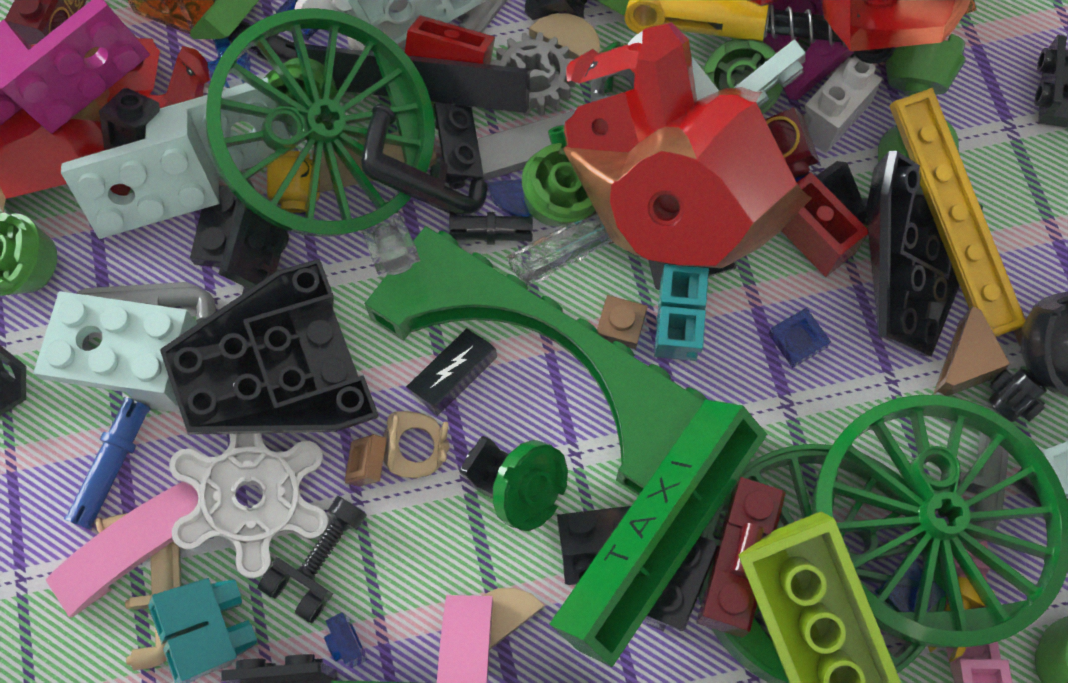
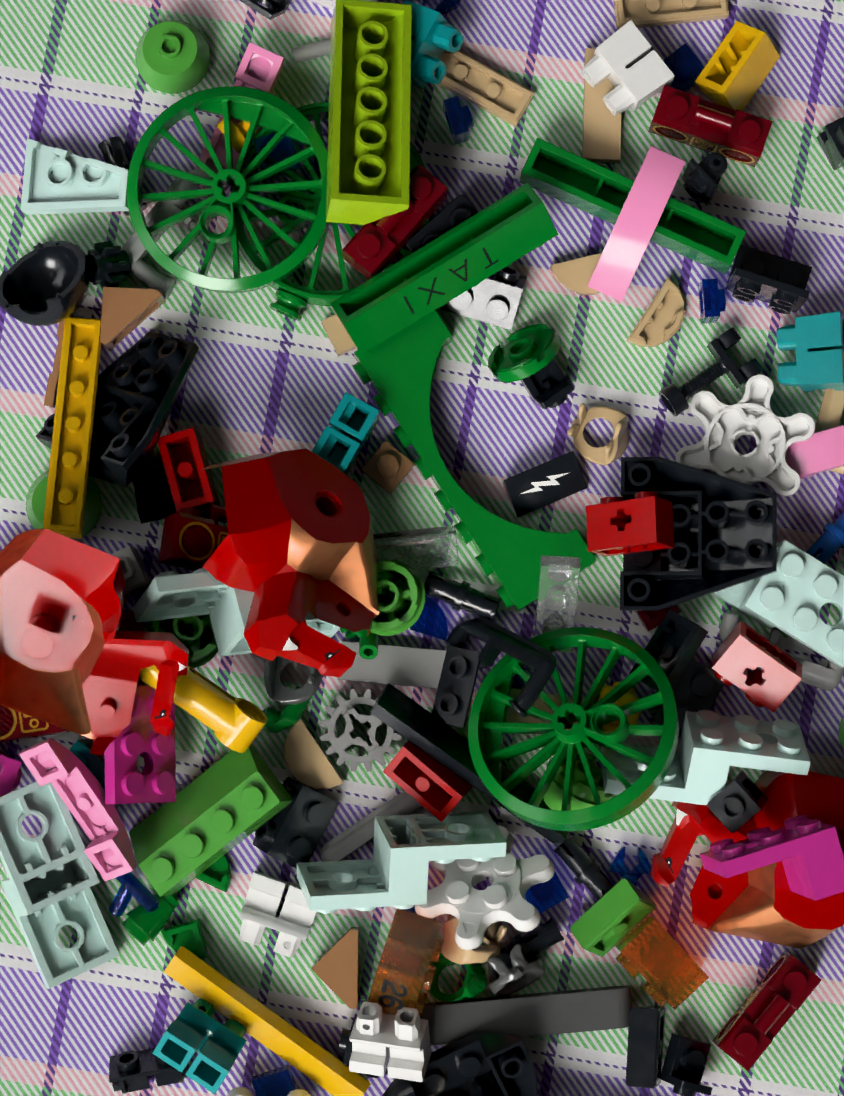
camera: 160 degrees left, 15 degrees up
medium nougat tile [345,434,387,487] -> none
clear blue plate [768,307,831,368] -> none
none -> green bush [269,290,308,321]
none -> red brick [586,492,674,557]
none -> tan tile [627,277,685,347]
none -> brick [712,621,802,713]

